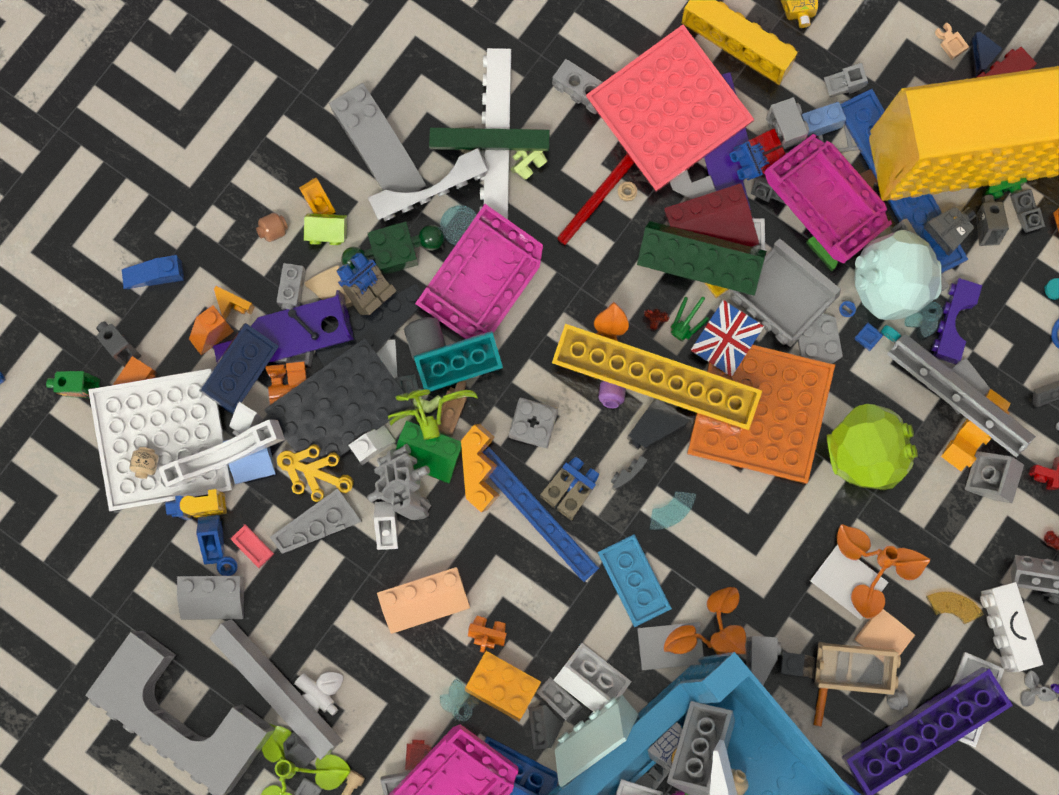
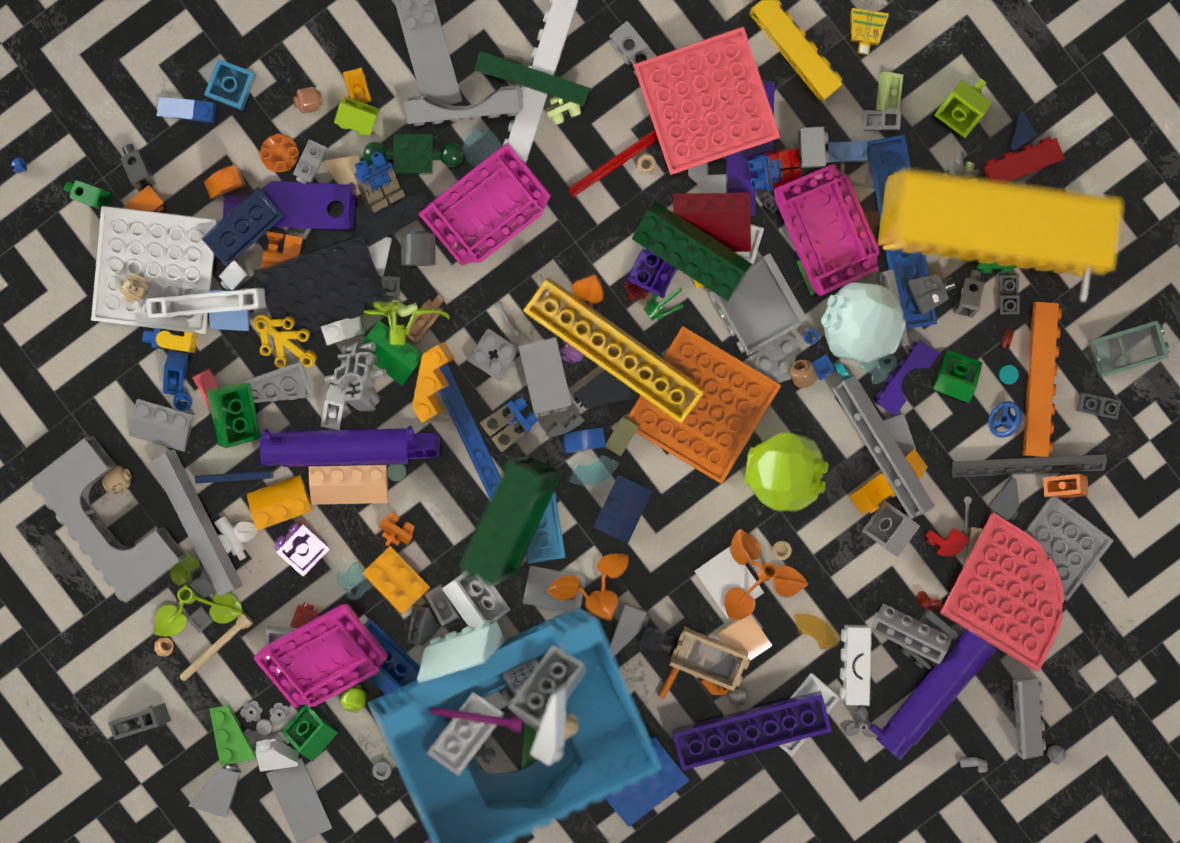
camera: 20 degrees right, 10 degrees up
light orange slope [214,286,255,320] -> none
black hinge [288,309,319,340] -> none
teal slope [413,331,503,391] -> none
sticker [691,300,764,377] -> none
light nougat plate [935,23,969,60] -> none
none -> tan head [102,466,132,494]
none -> dark blue tile [195,471,274,484]
none -> dark azure brick [204,59,257,111]
none -> green slope [206,383,261,448]
none -> light orange slope [247,475,314,530]
none -> orange dish [260,134,299,173]
none -> dark purple piece [260,426,440,467]
none -> plate [274,520,330,576]
none -> sand green tile [387,464,407,481]
none -> dark green door [459,456,563,586]
none -> light grey hinge [495,301,519,337]
none -> light grey slope [518,337,572,417]
none -> blue slope [562,428,606,453]
none -> dark blue slope [594,475,653,543]
none -> olive tile [606,415,640,456]
none -> dark purple slope [627,247,677,299]
none -> orange arm [700,679,729,695]
none -> tan plate [772,541,792,560]
none -> medium nougat head [790,360,817,388]
none -> yellowish green slope [876,72,903,111]
none -> green slope [933,349,983,403]
none -> lime piece [935,79,992,138]
none -> clear red tile [1001,329,1014,349]

